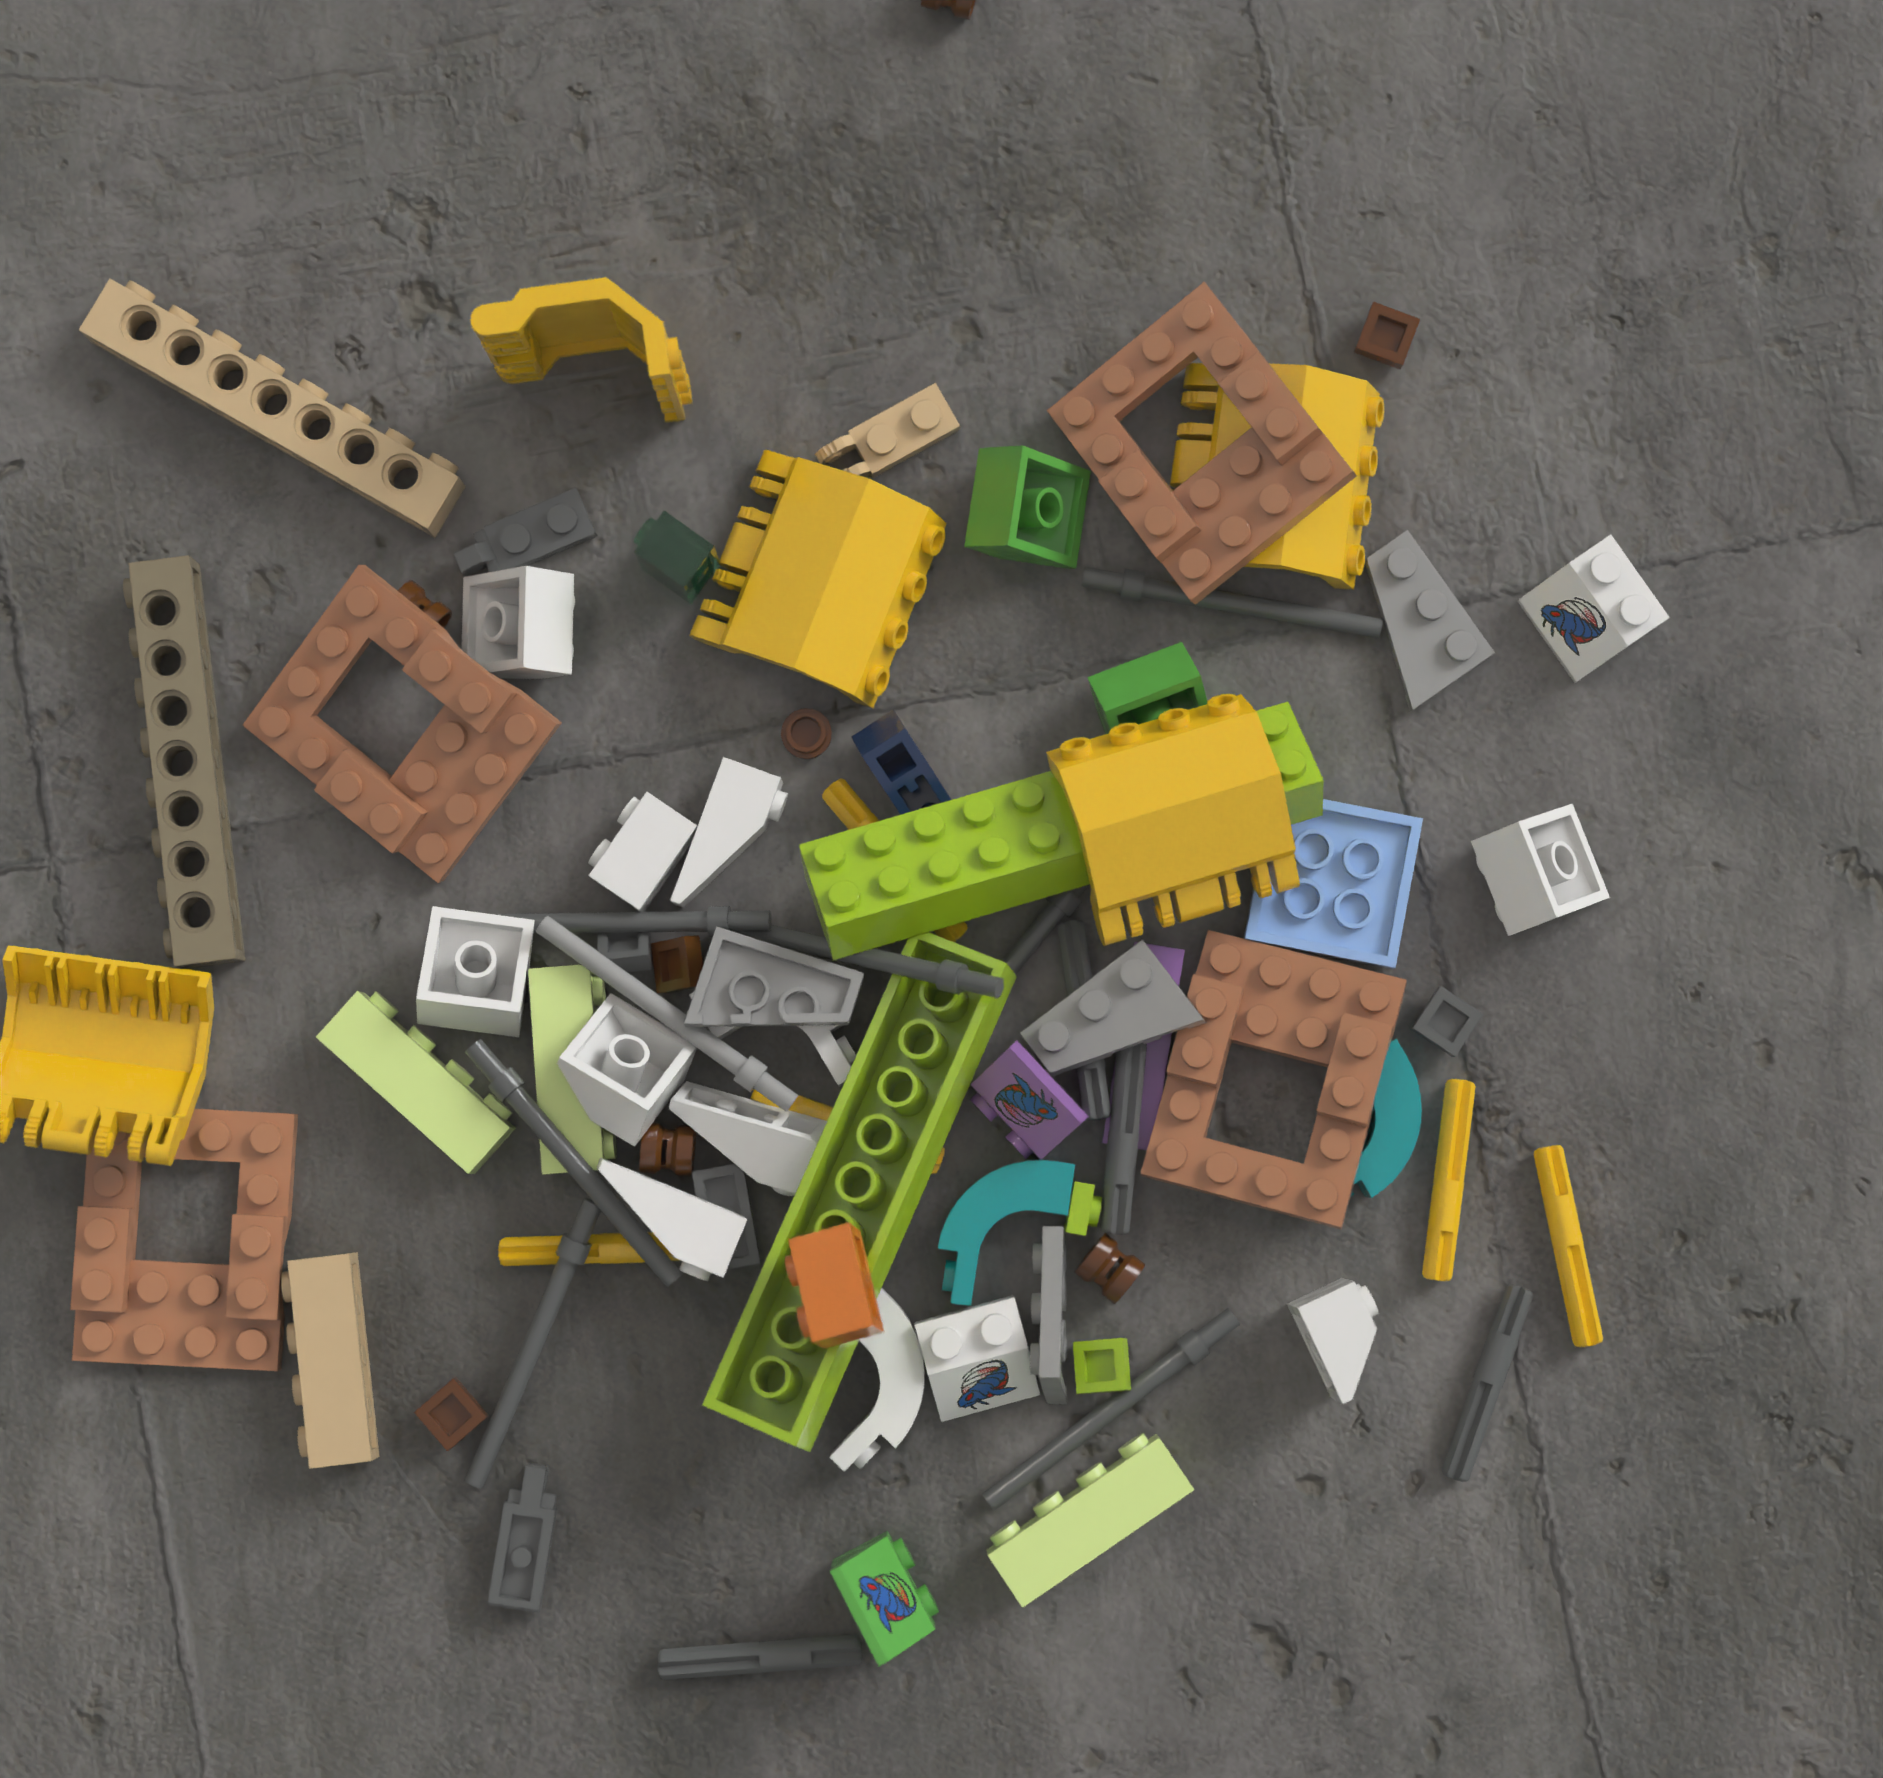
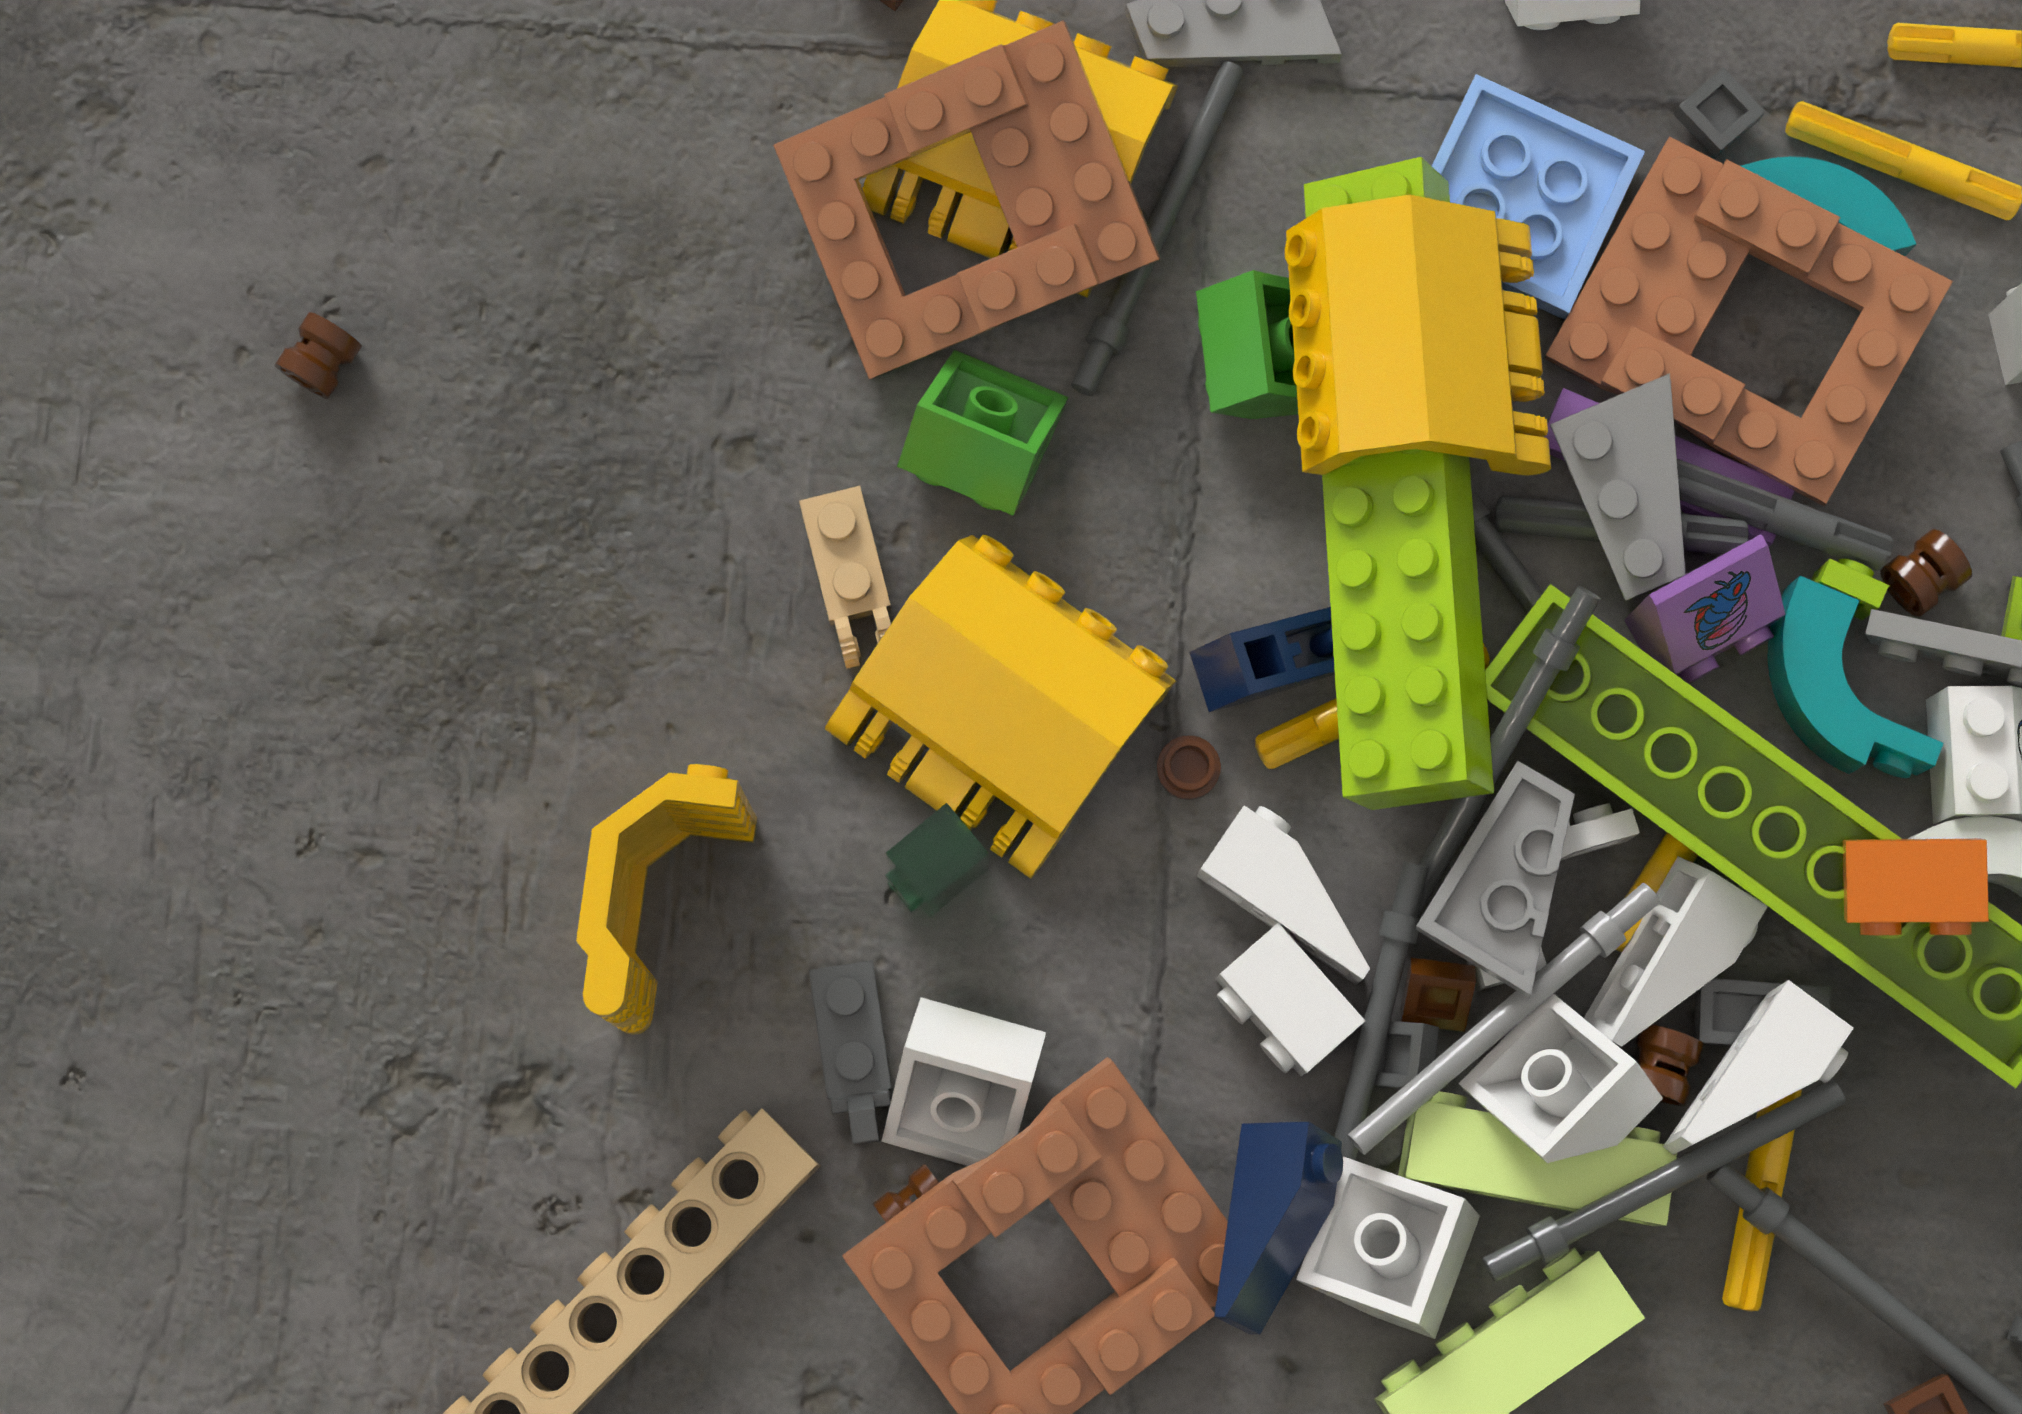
camera: 75 degrees left, 5 degrees down
none -> dark blue slope [1214,1122,1343,1334]

